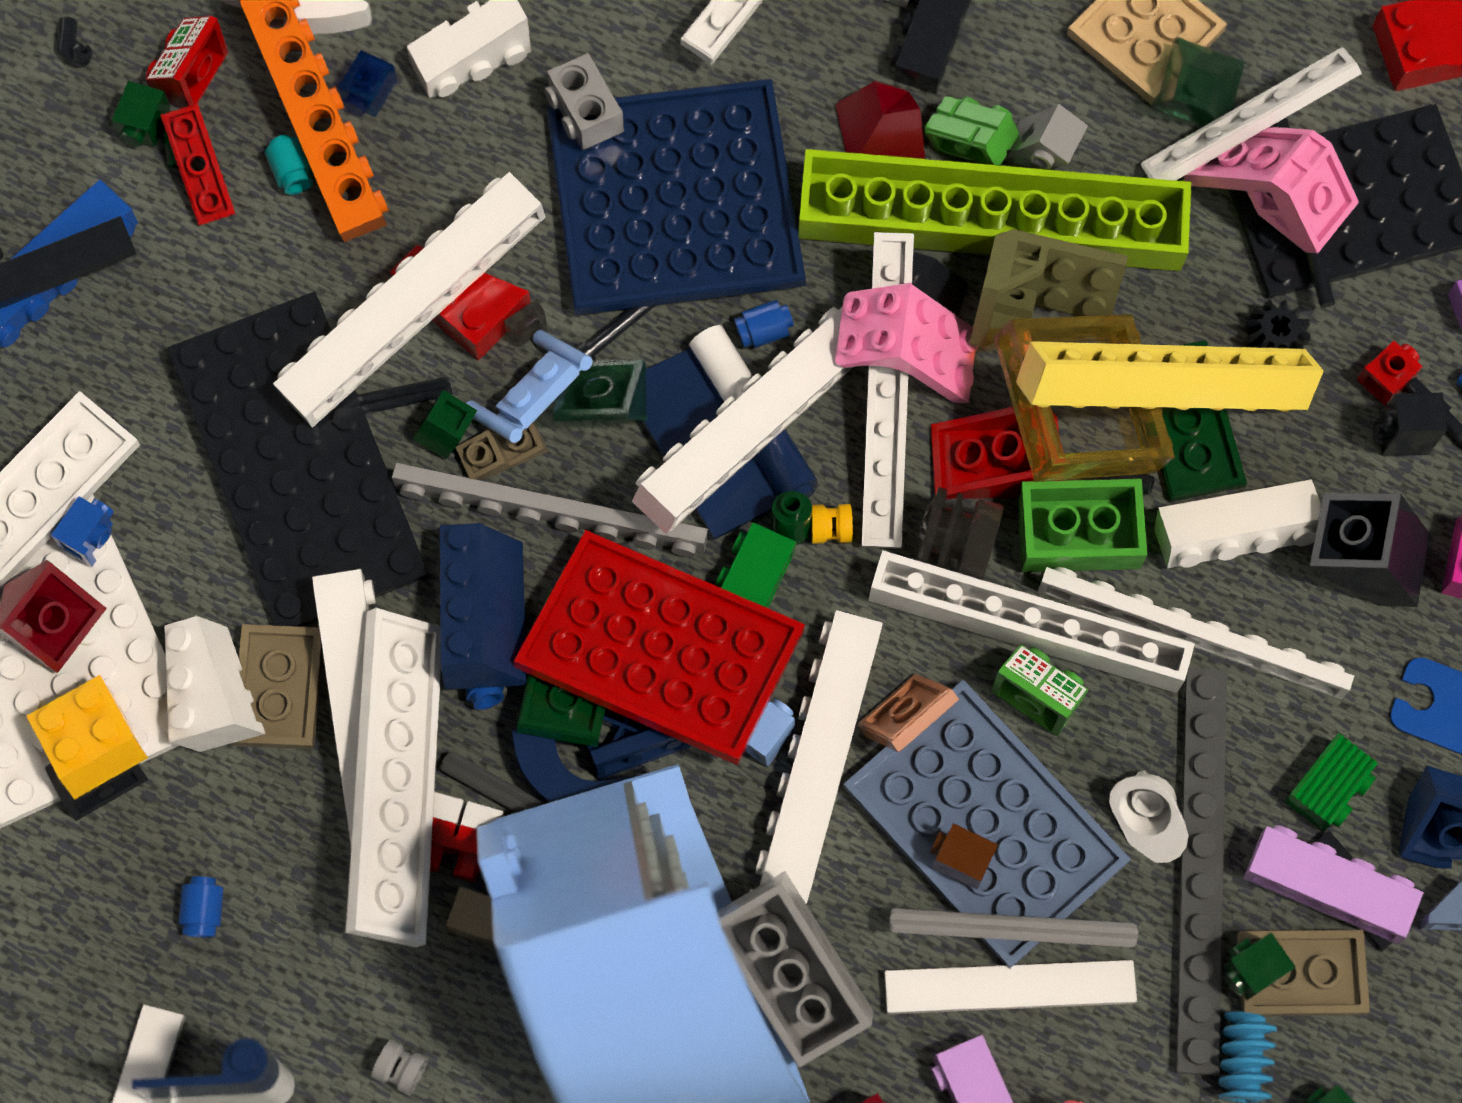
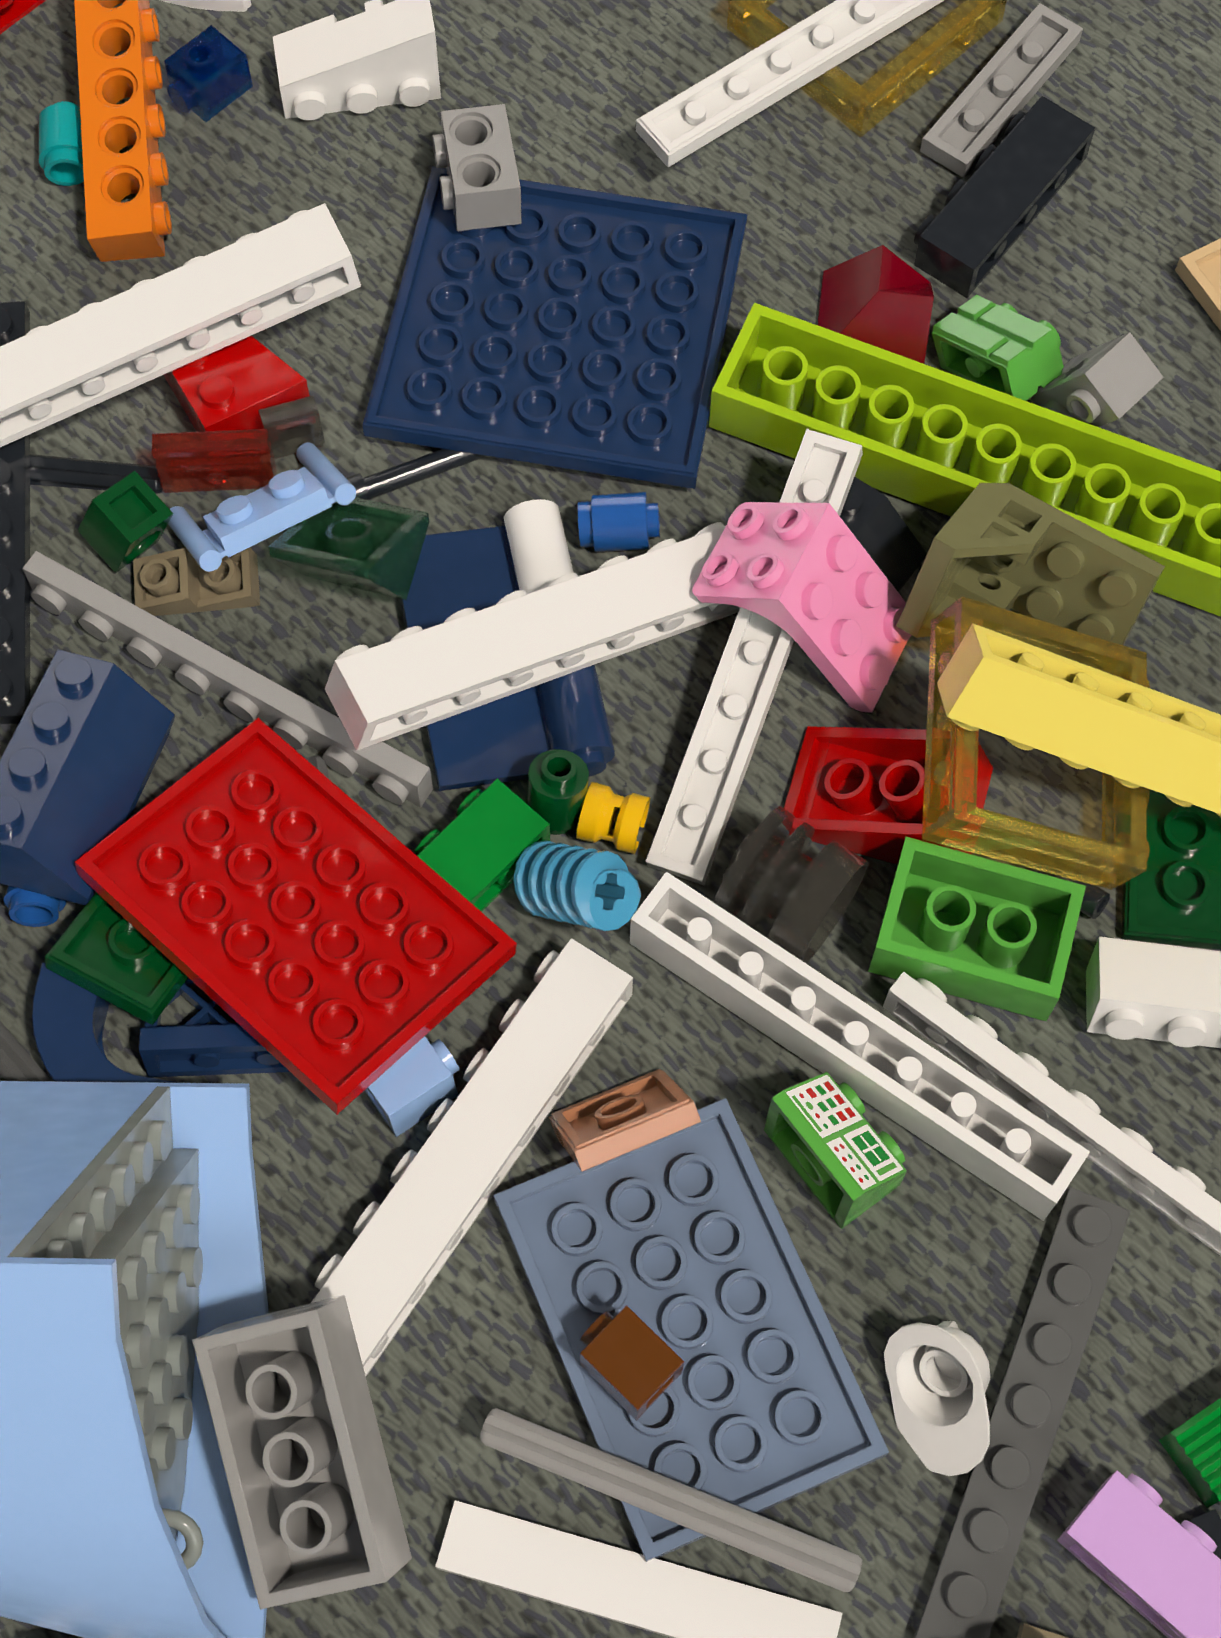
camera: 20 degrees right, 5 degrees down
none -> clear red plate [152,429,277,493]
none -> dark azure piece [514,840,641,931]

